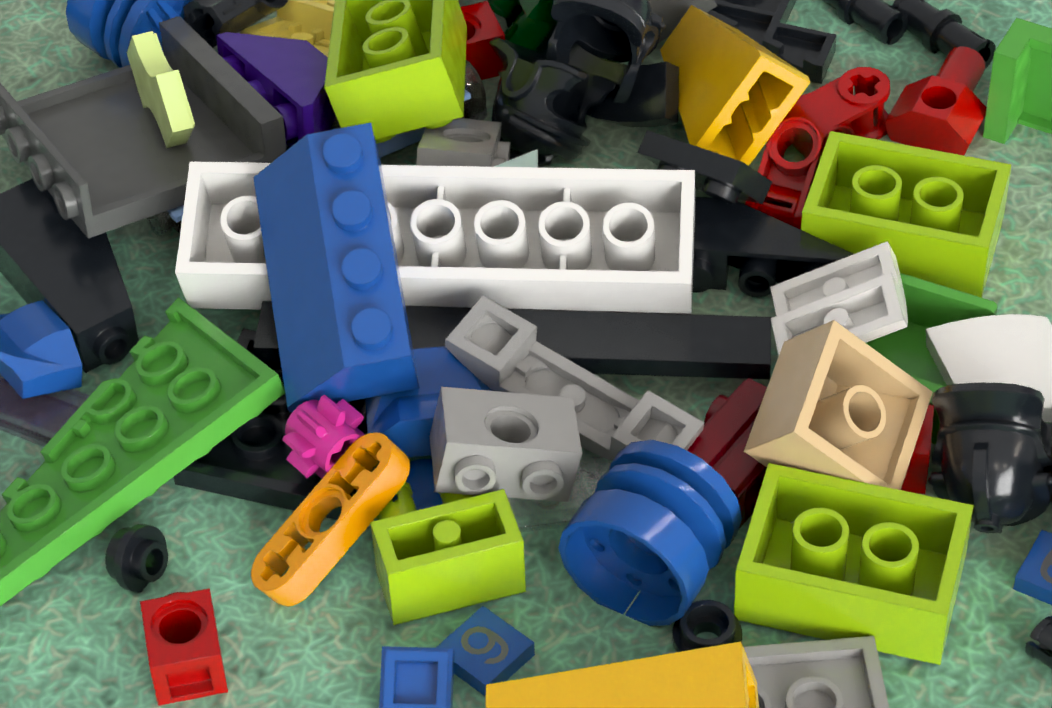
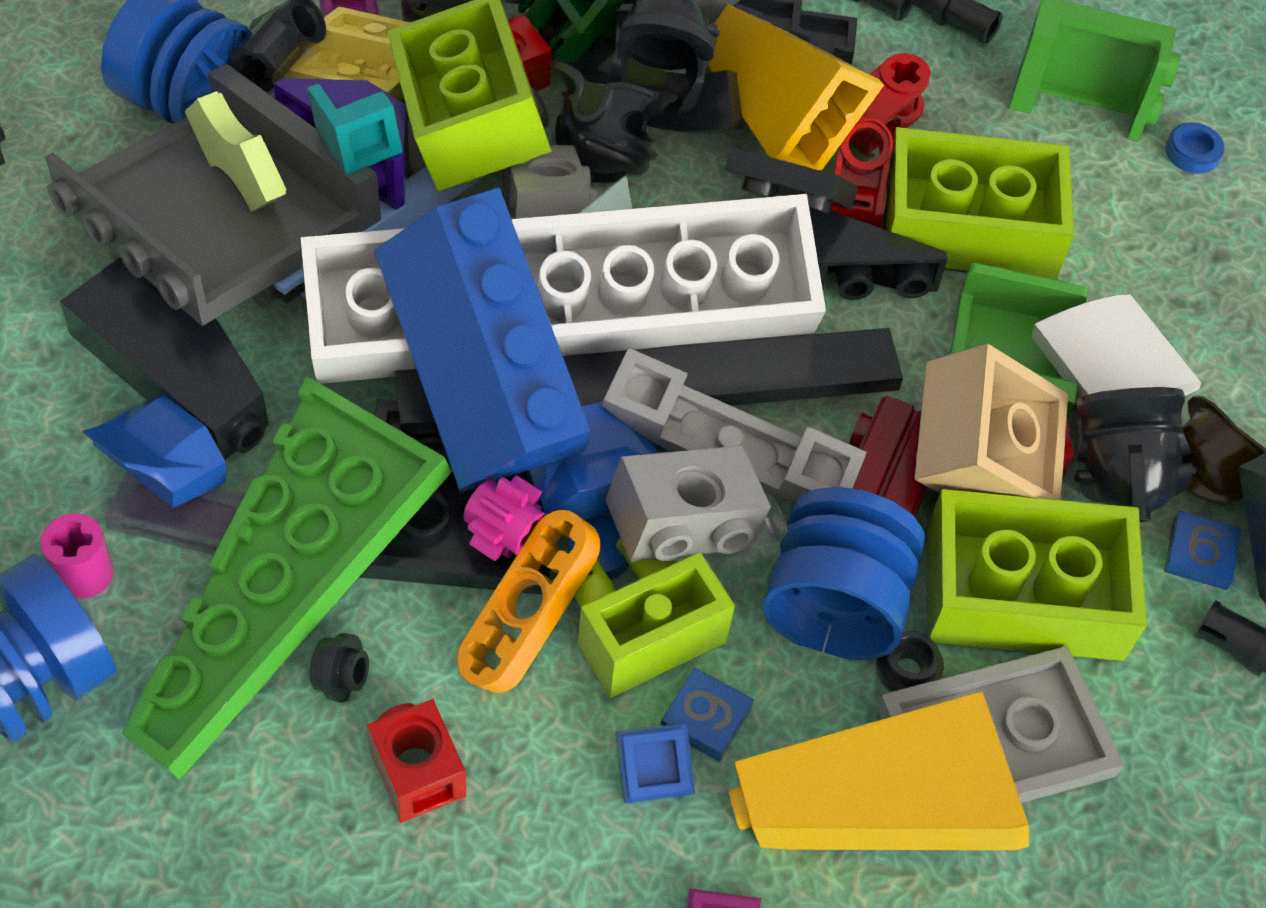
camera: 20 degrees left, 10 degrees up
white slope [770,241,908,356] -> none
red piece [885,46,987,156] -> none
none -> teal panel [306,83,403,175]

